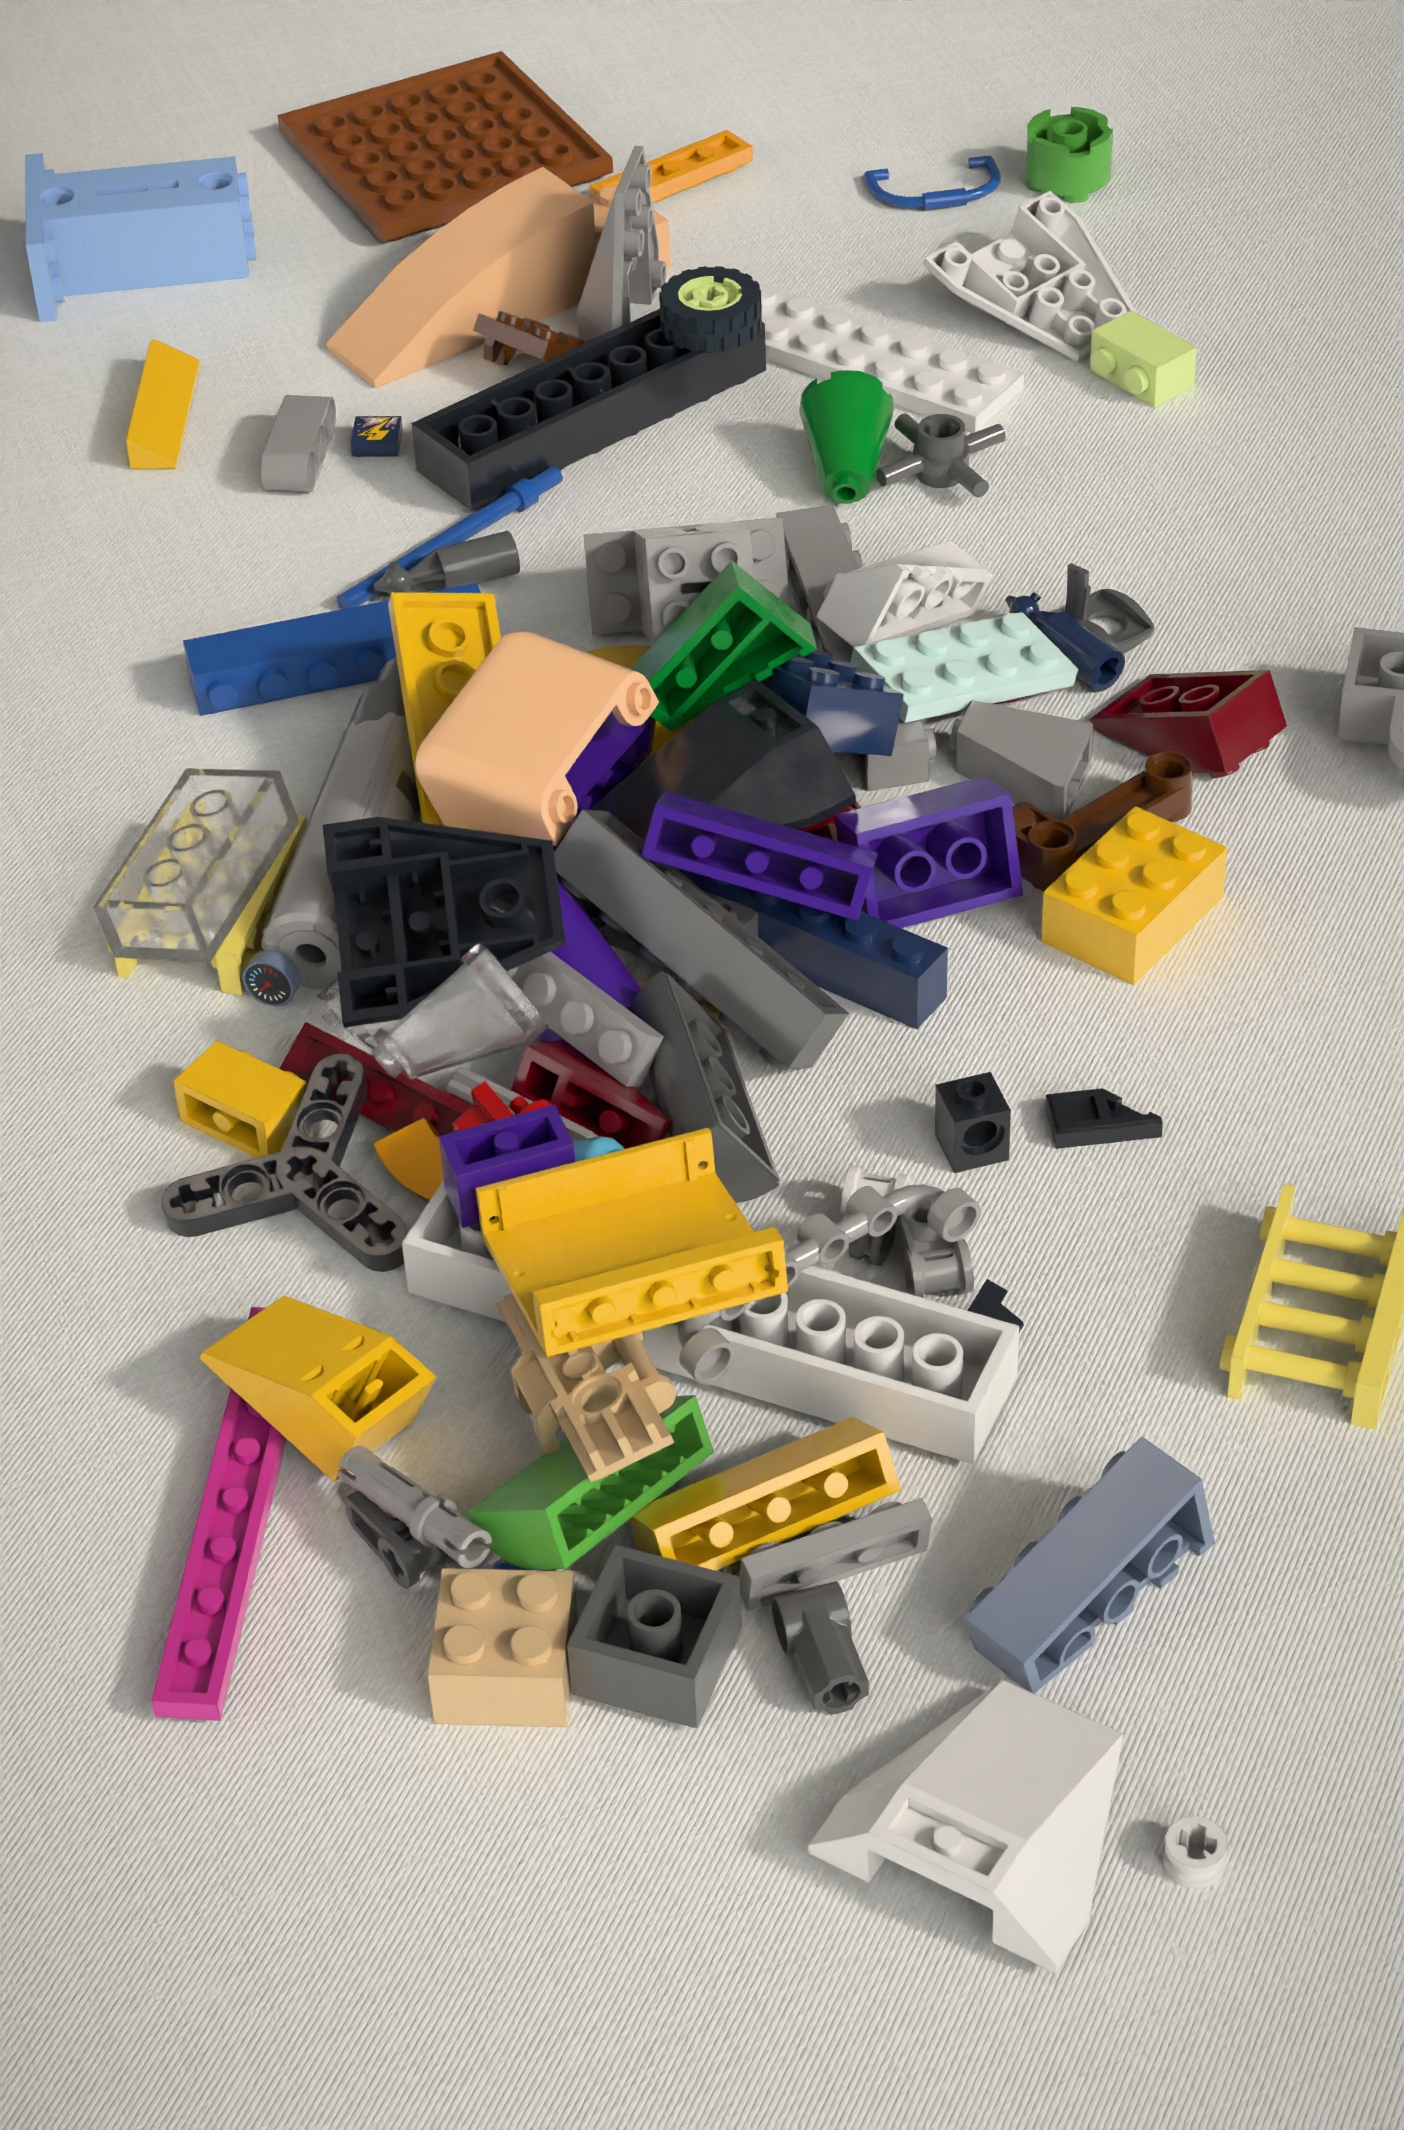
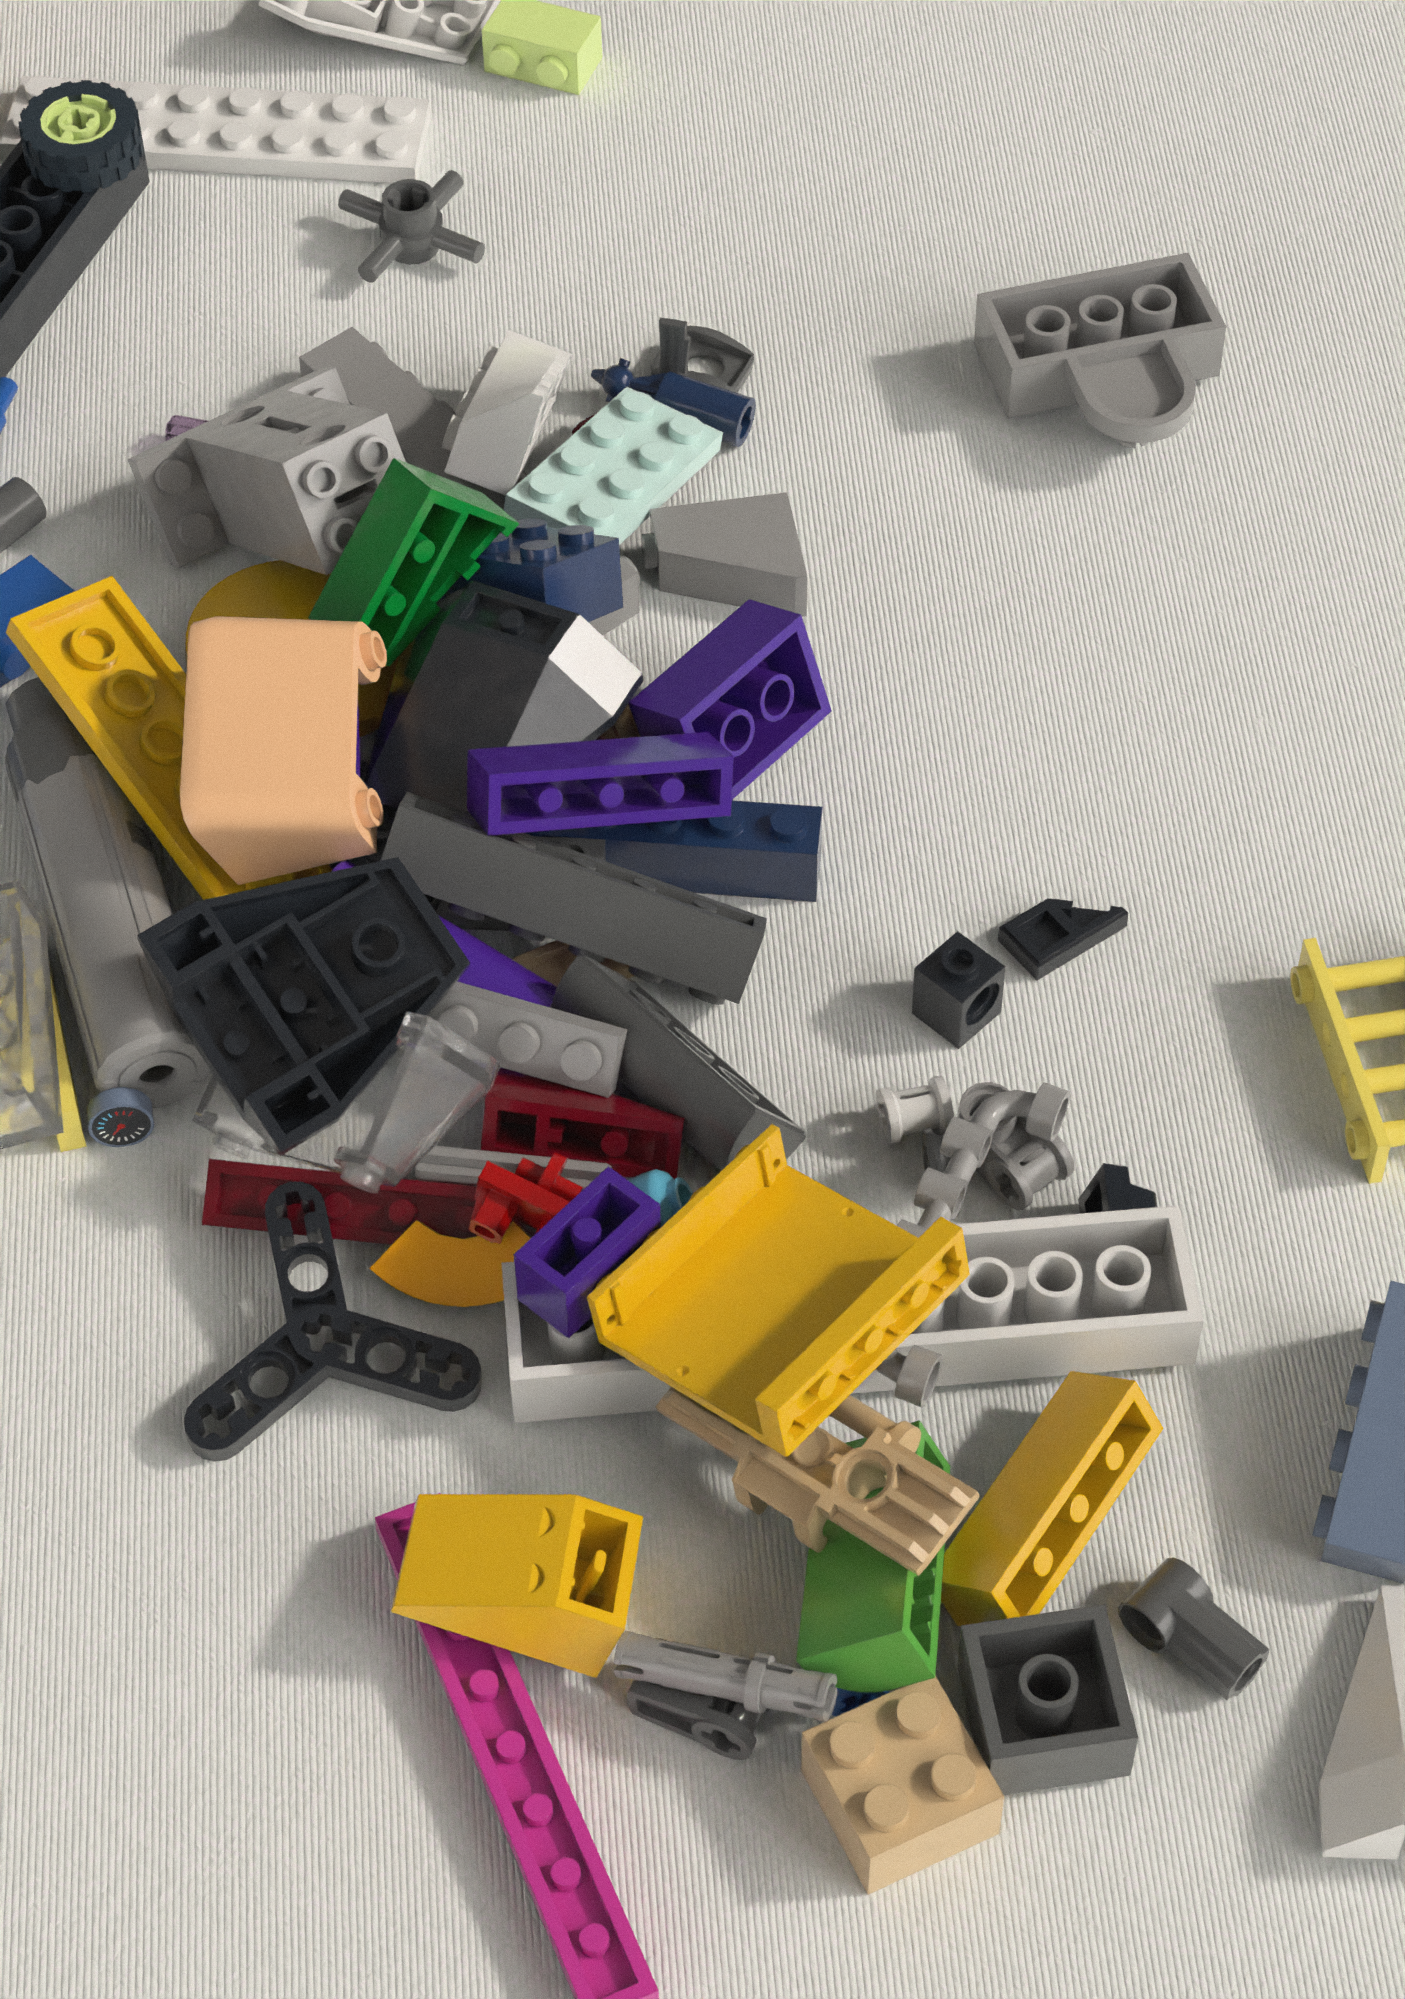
camera: 30 degrees left, 10 degrees up
yellow brick [173,1040,307,1158] -> none
light grey plate [739,1498,933,1611] -> none
green cone [799,370,894,504] -> none
reddish brown piece [1012,751,1193,891] -> none
yellow brick [1041,806,1227,985] -> none
dark red slope [1089,670,1287,778] -> none

